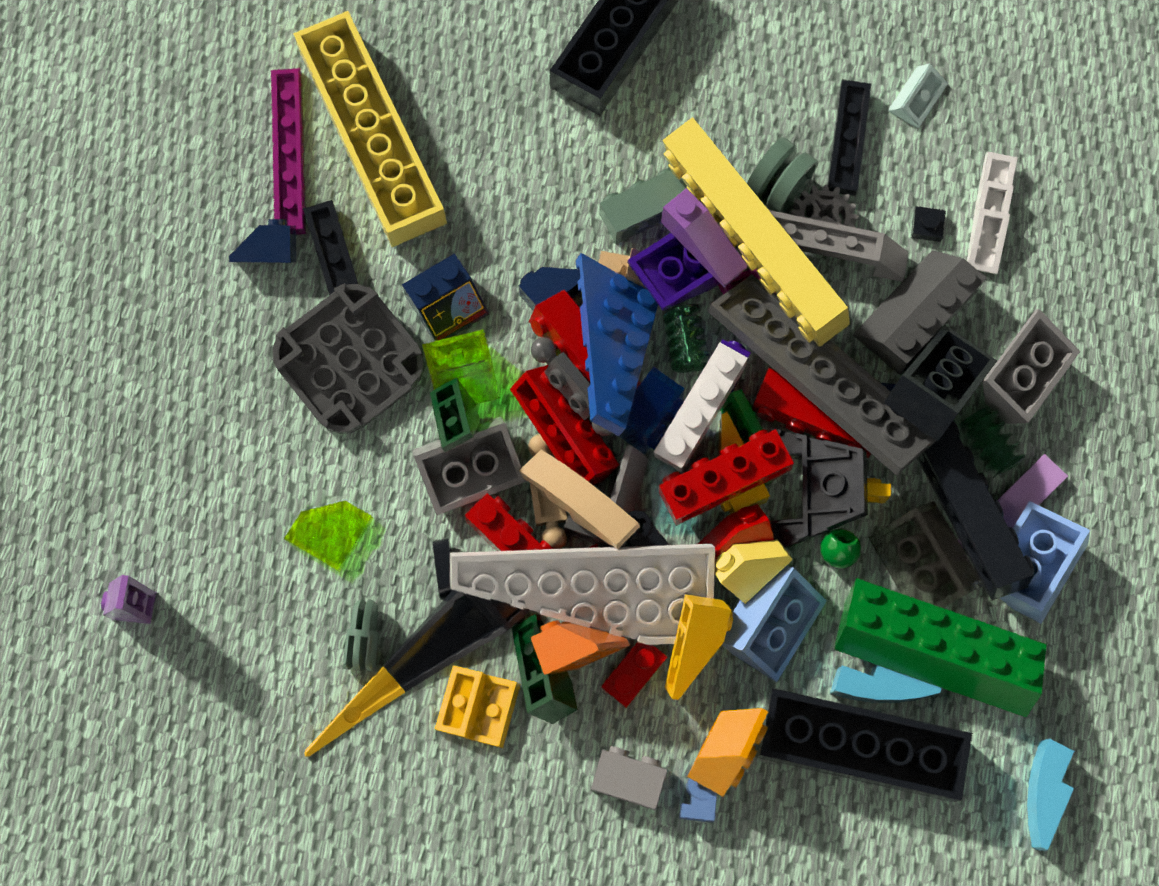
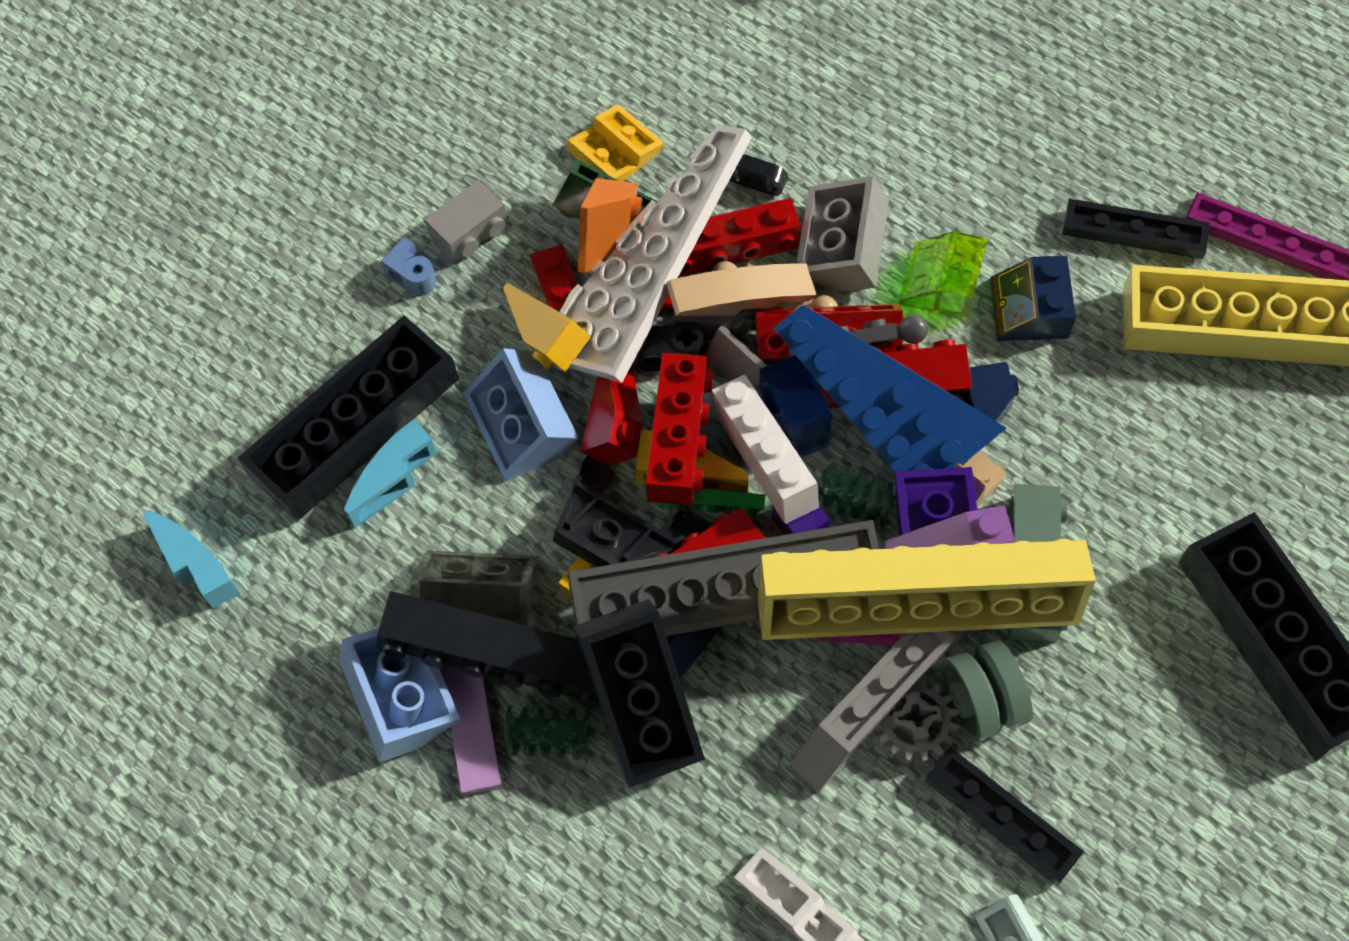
camera: 125 degrees right, 10 degrees down
dark blue slope [229,219,296,263] -> none
dark grey tile [272,283,424,434] -> none
clear neon green plate [284,501,374,572] -> none
black plate [304,590,530,757] -> none
sand green arm [342,599,379,672] -> none
dark green slope [429,377,480,453] -> none
light orange slope [687,708,768,796] -> none
light yellow slope [714,540,793,604] -> none
green piece [820,528,861,569] -> none
green brick [834,578,1047,718] -> none
dark grey slope [853,250,987,375] -> none
black plate [911,206,946,242] -> none
light grey slope [983,309,1080,424] -> none

